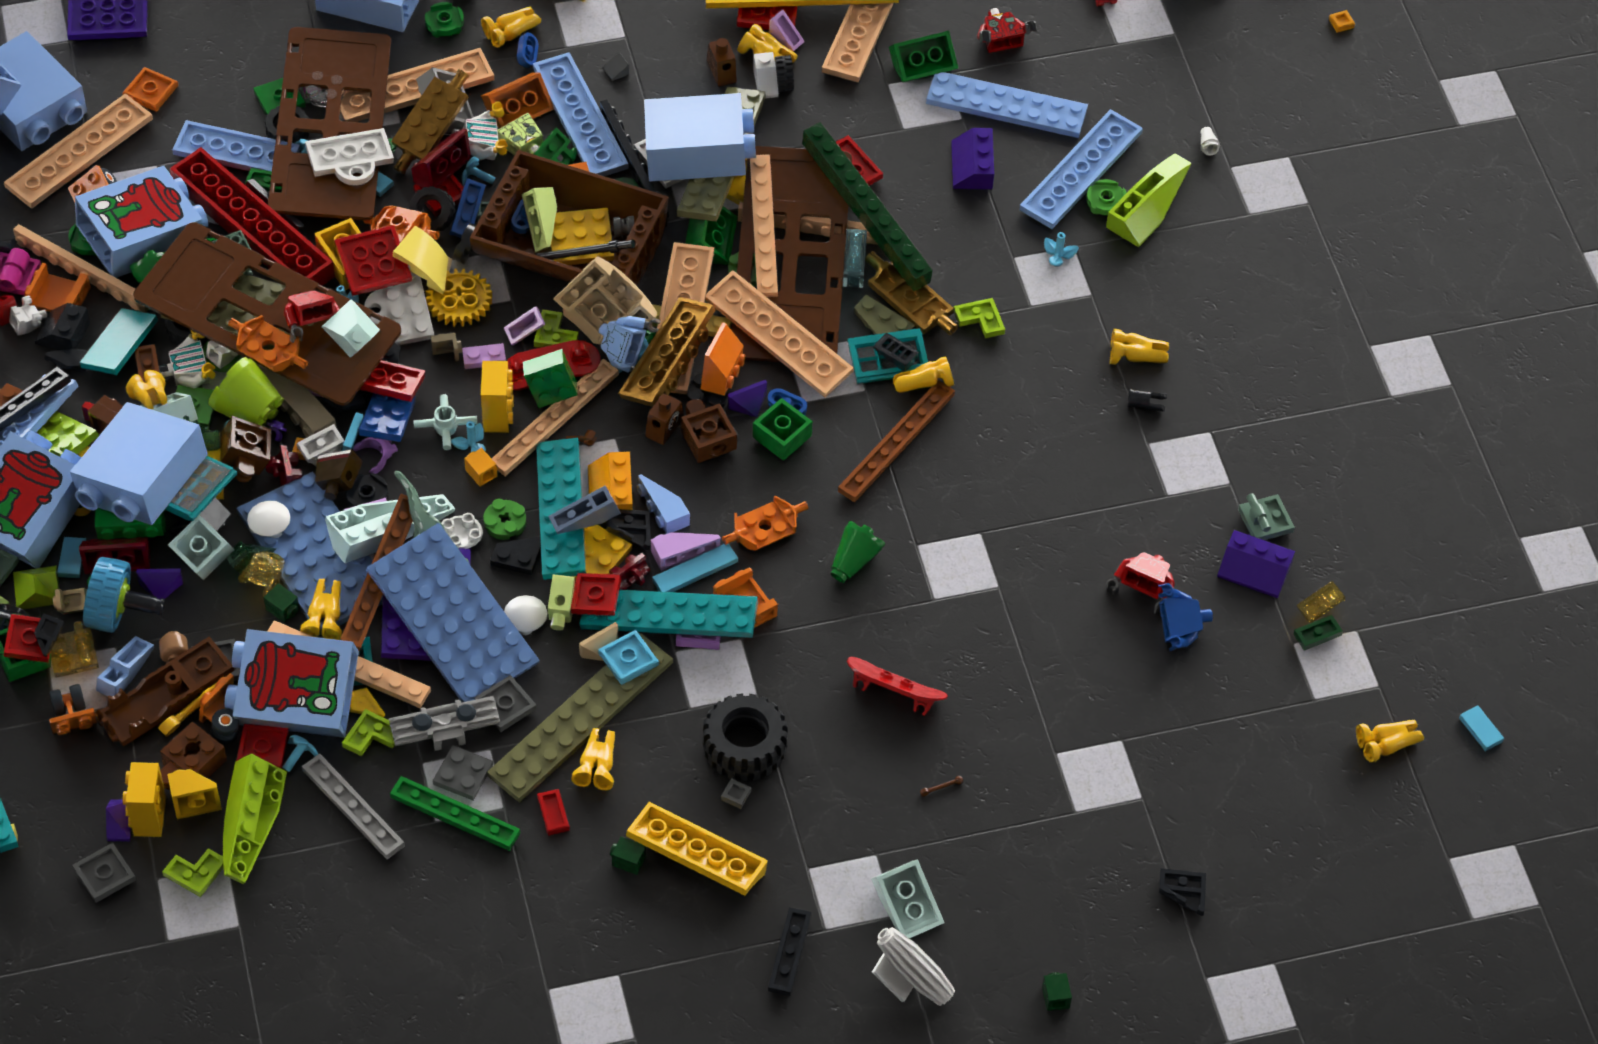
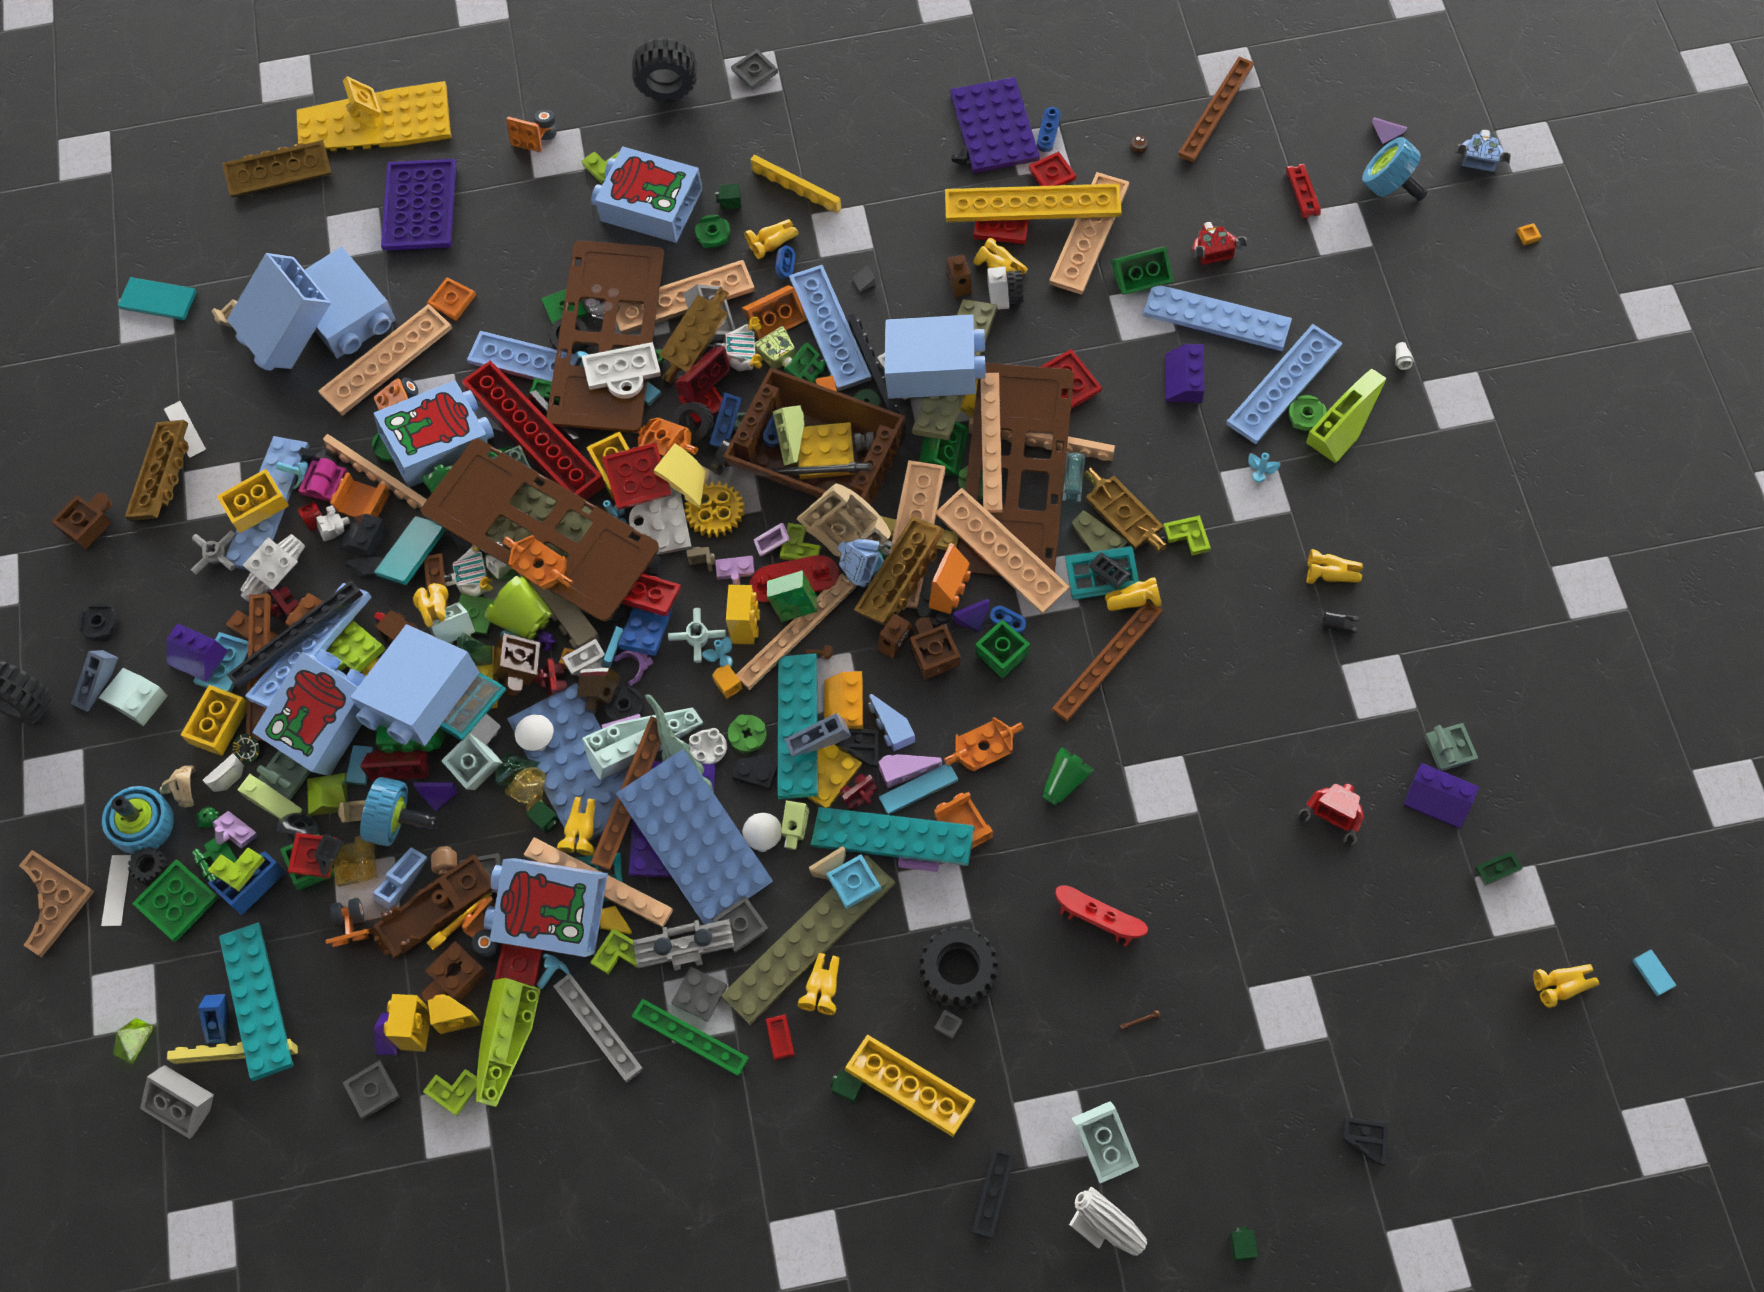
camera: 10 degrees right, 10 degrees up
red torso [284,291,340,343] -> none
light aqua slope [321,299,380,357] -> none
medium azure plant [462,156,496,186] -> none
red plate [570,573,621,616] -> none
lavender slope [769,10,805,51] -> none
dark green brick [802,122,933,292] -> none
blue torso [1158,583,1213,651] -> none
clear yellow plate [1297,581,1345,623] -> none

